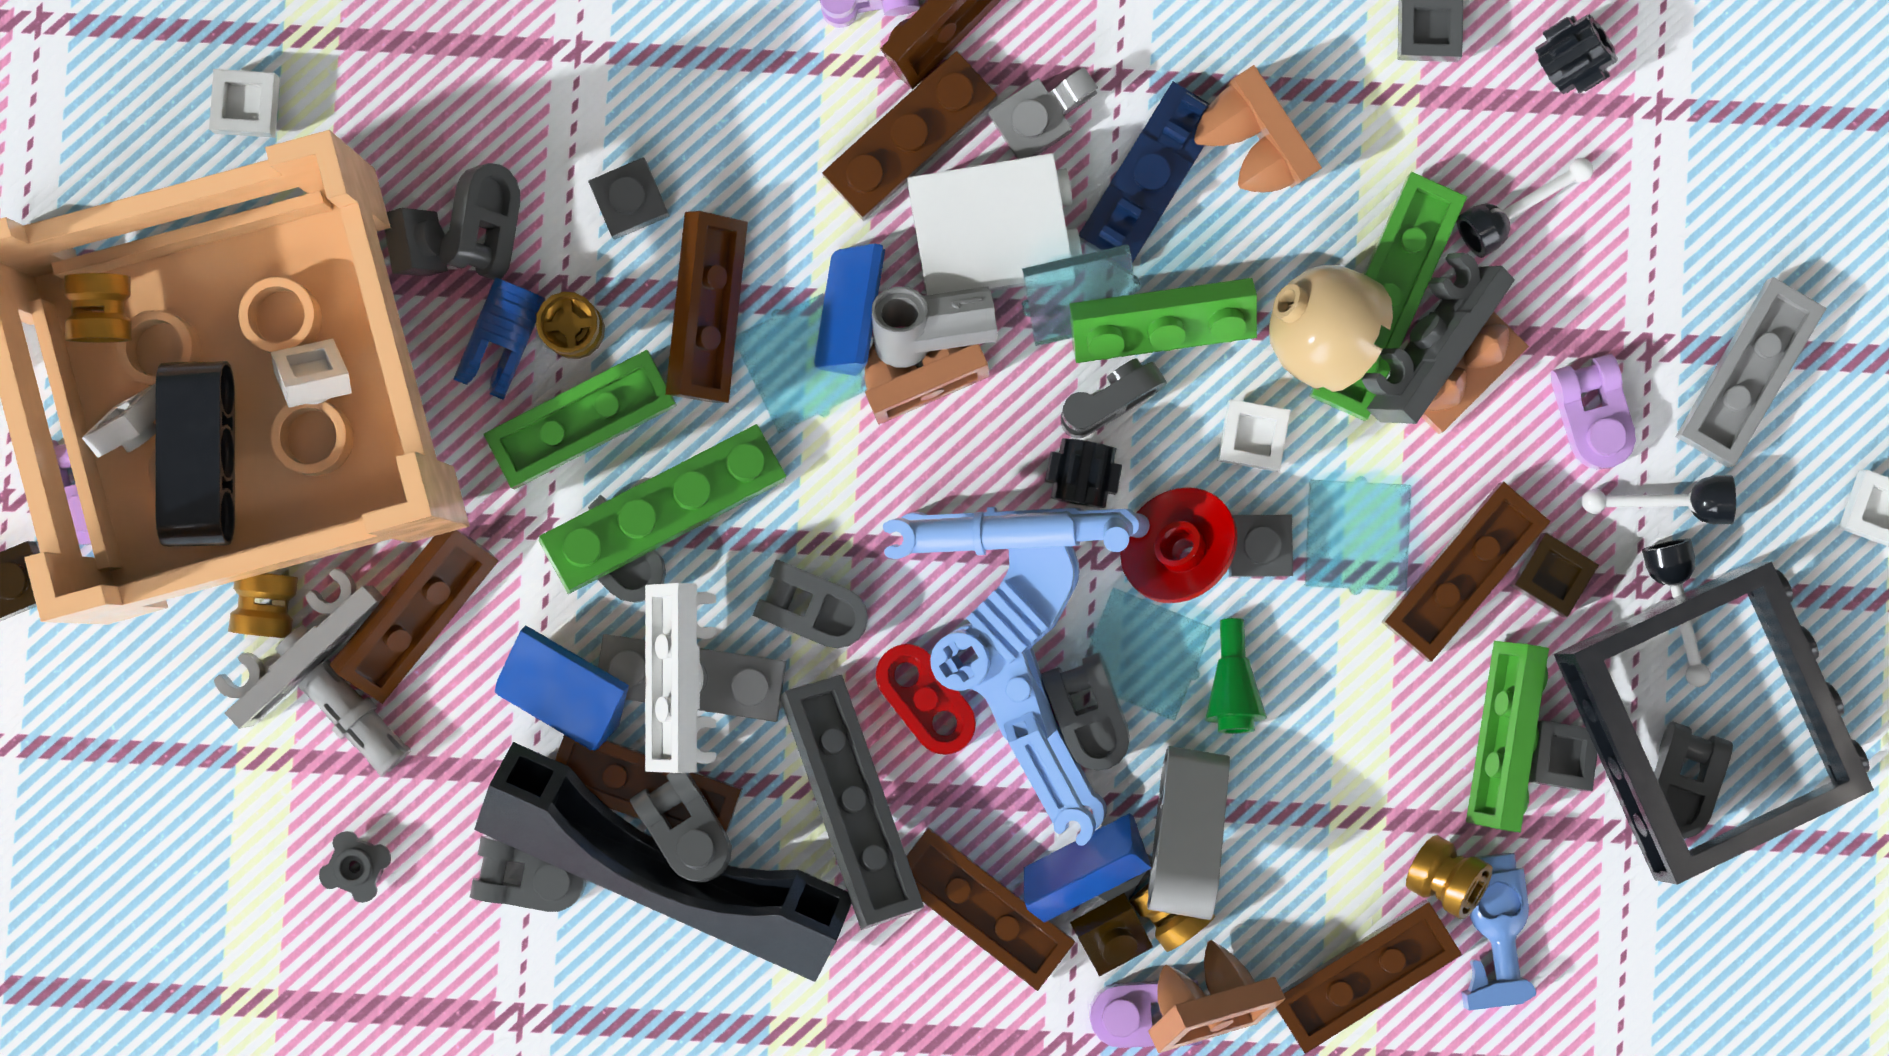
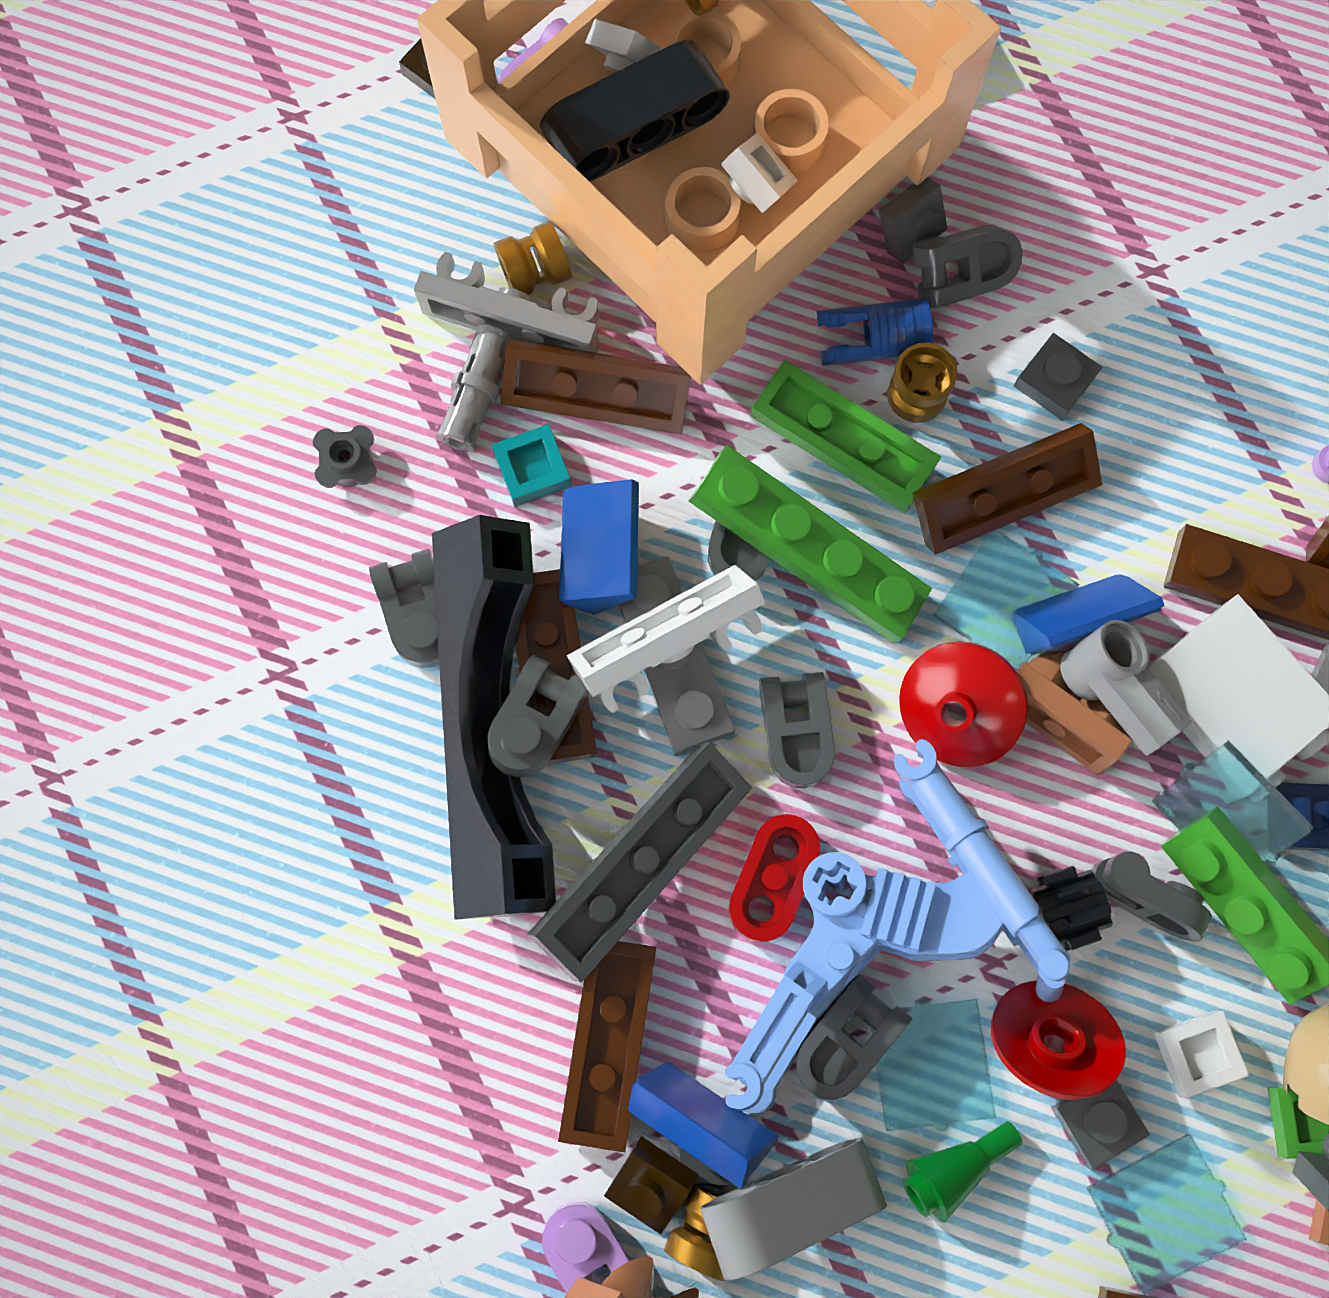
camera: 60 degrees right, 10 degrees down
none -> teal tile [491,424,572,507]
none -> red dish [899,641,1028,767]

